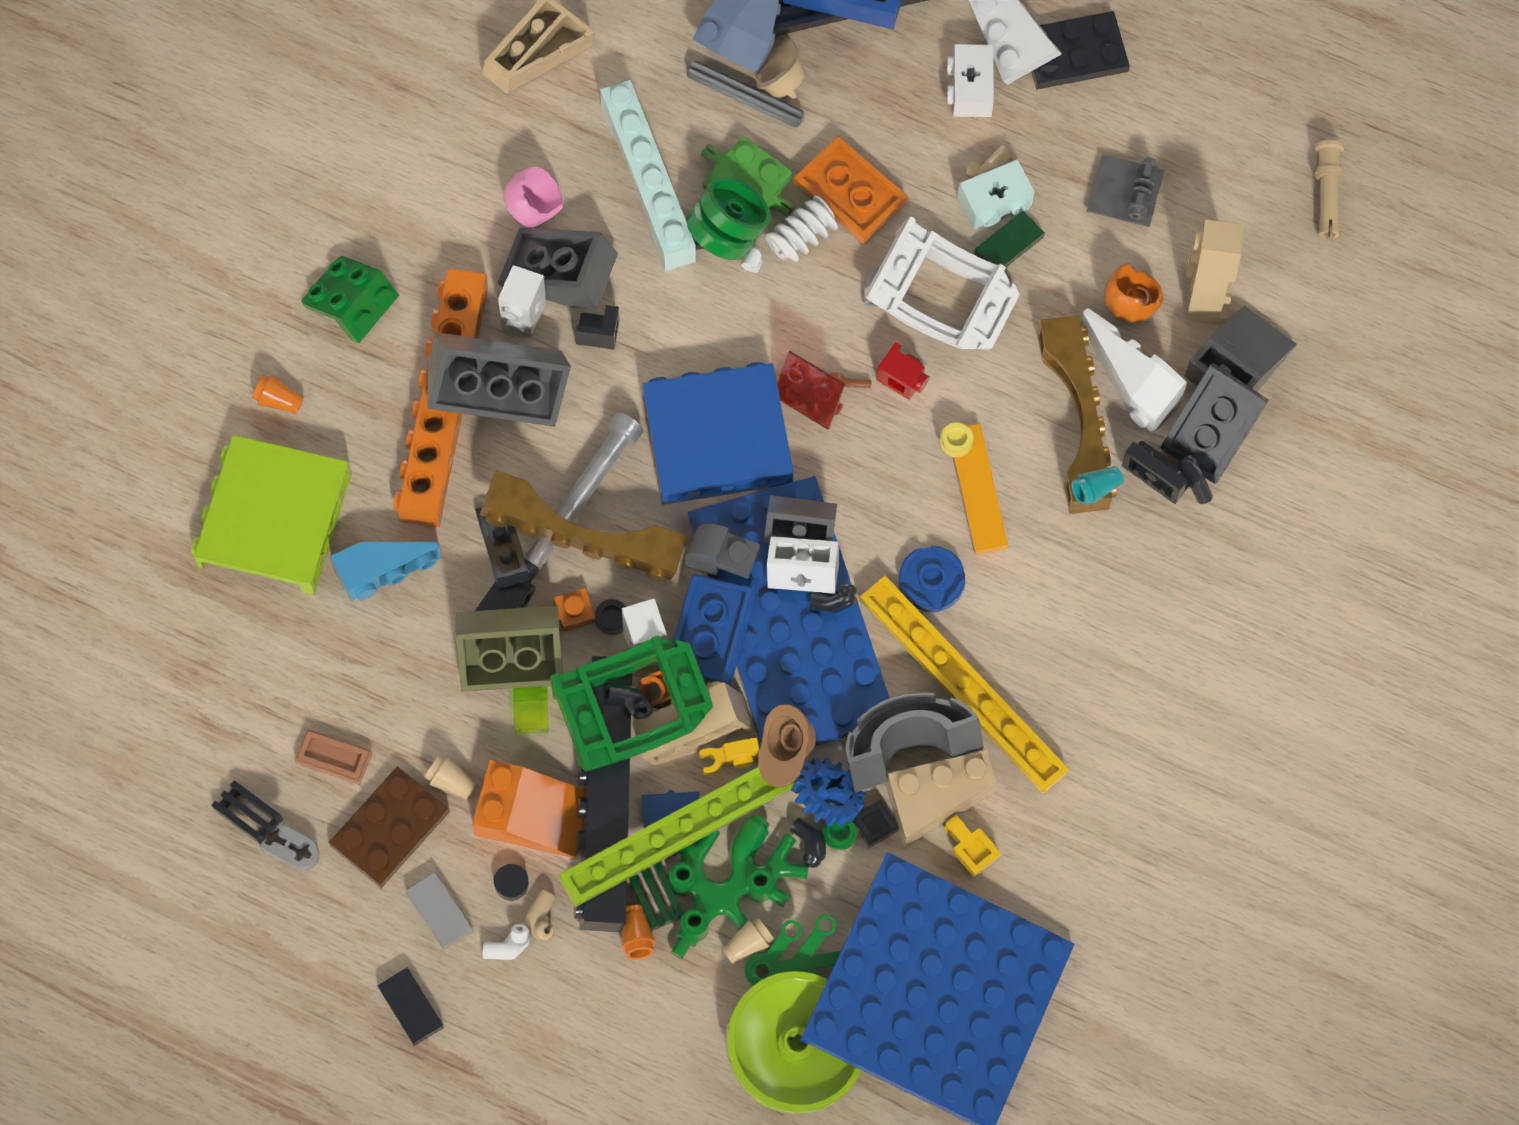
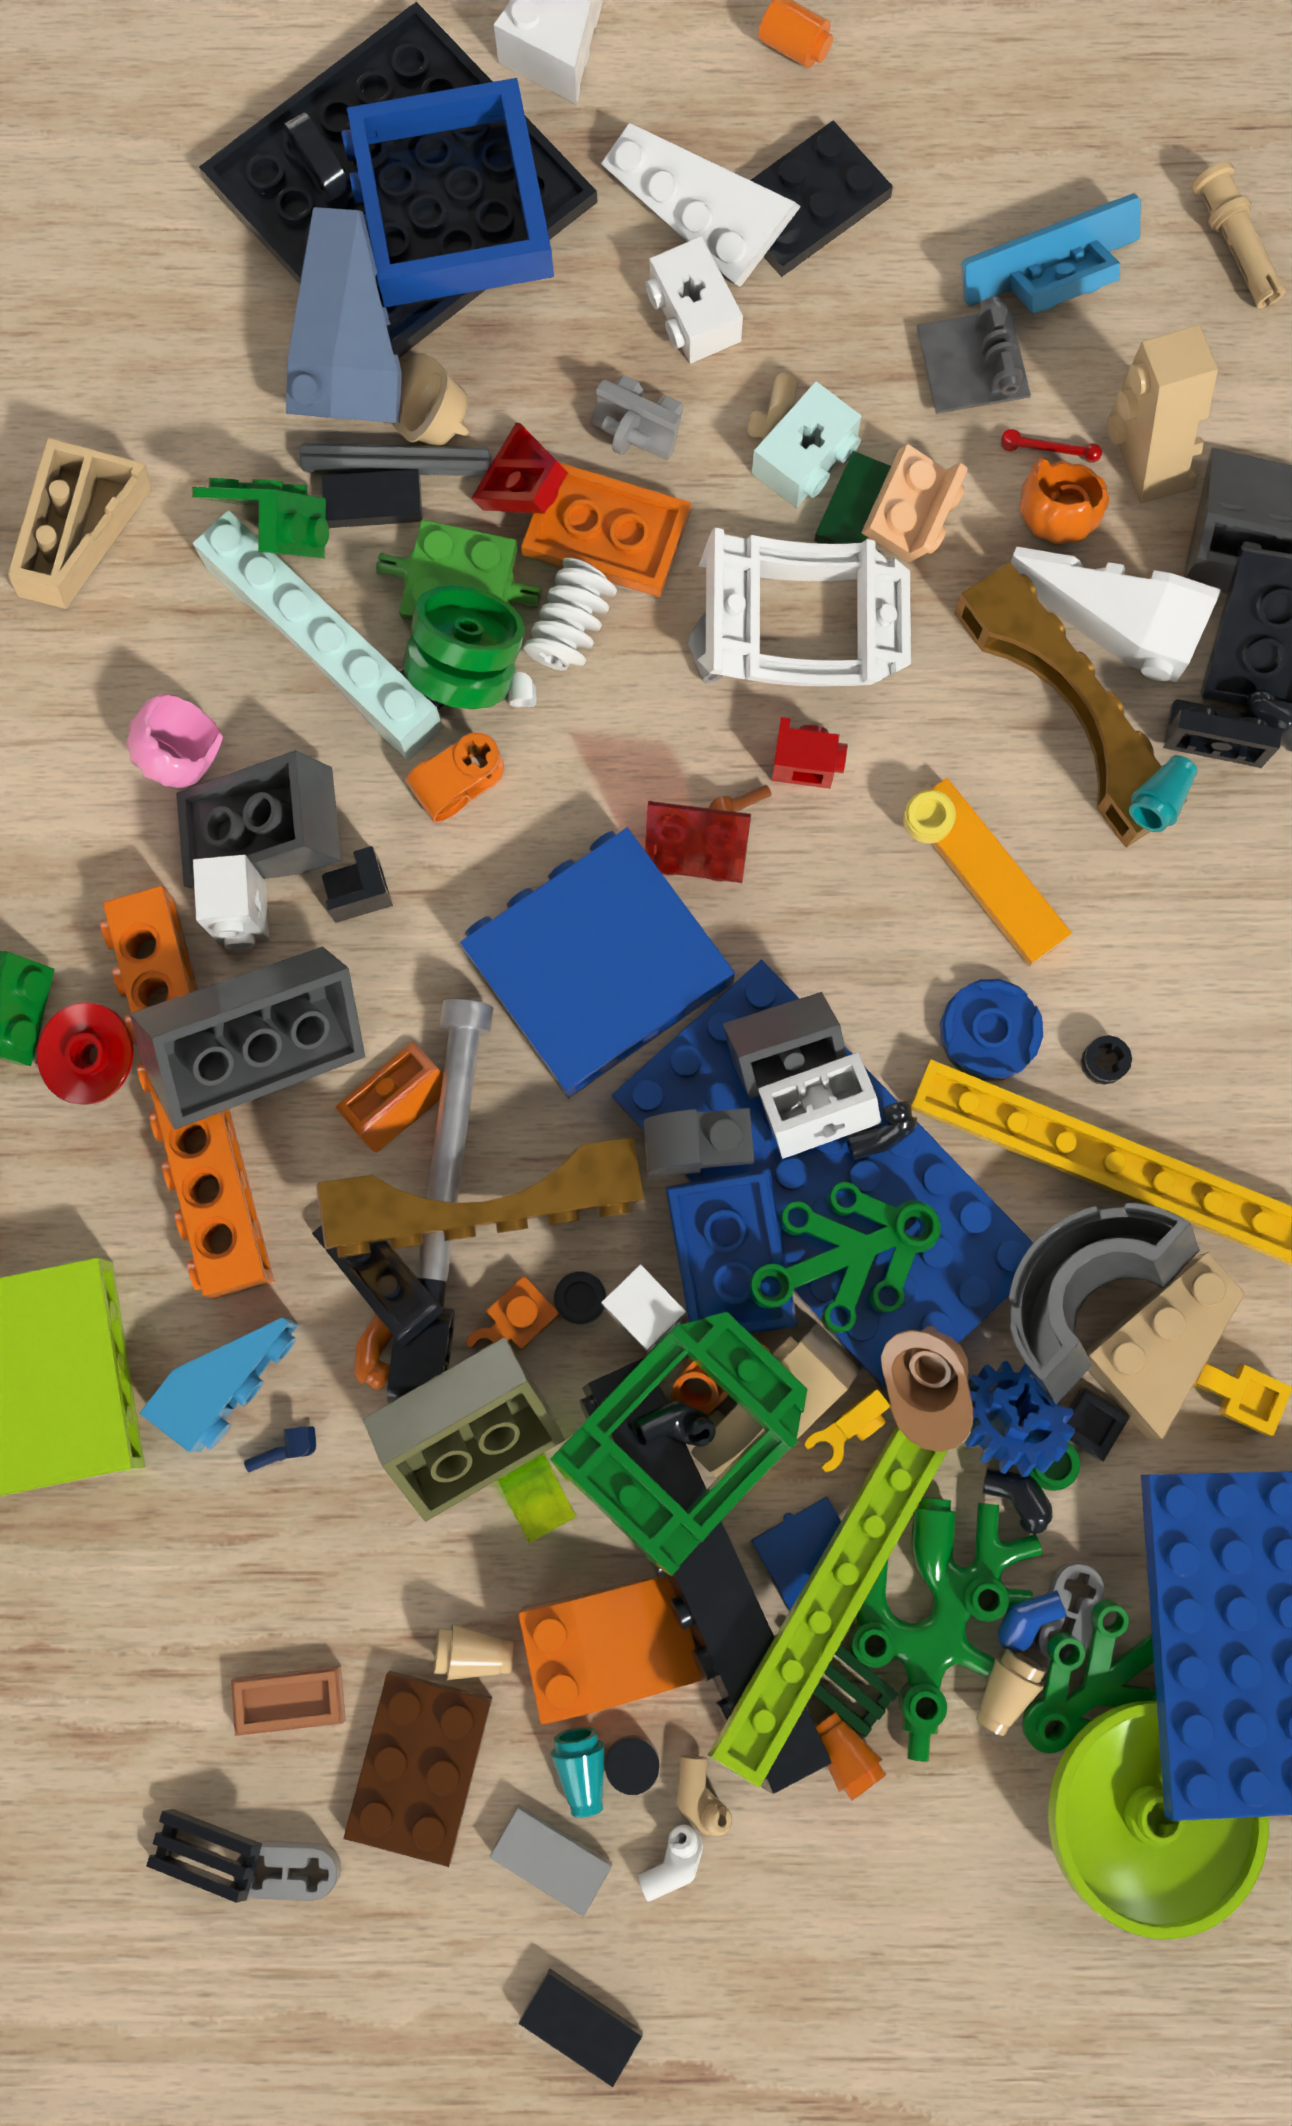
camera: 20 degrees left, 10 degrees up
none -> red dish [37,1002,134,1105]
none -> green bracket [192,478,329,559]
none -> dark blue hand [244,1426,316,1473]
none -> black tile [322,469,423,528]
none -> orange slope [335,1041,443,1153]
none -> orange arm [354,1314,393,1390]
none -> orange piece [405,732,504,823]
none -> red wing [471,423,568,514]
none -> teal cone [550,1727,604,1818]
none -> light grey hips [591,375,683,460]
none -> green plant [748,1182,941,1334]
none -> light nougat bracket [861,444,968,563]
none -> dark azure bracket [961,193,1141,314]
none -> blue arm [998,1590,1067,1653]
none -> red hinge [1001,429,1102,463]
none -> light grey beam [1034,1562,1104,1661]
none -> black bush [1081,1035,1132,1085]

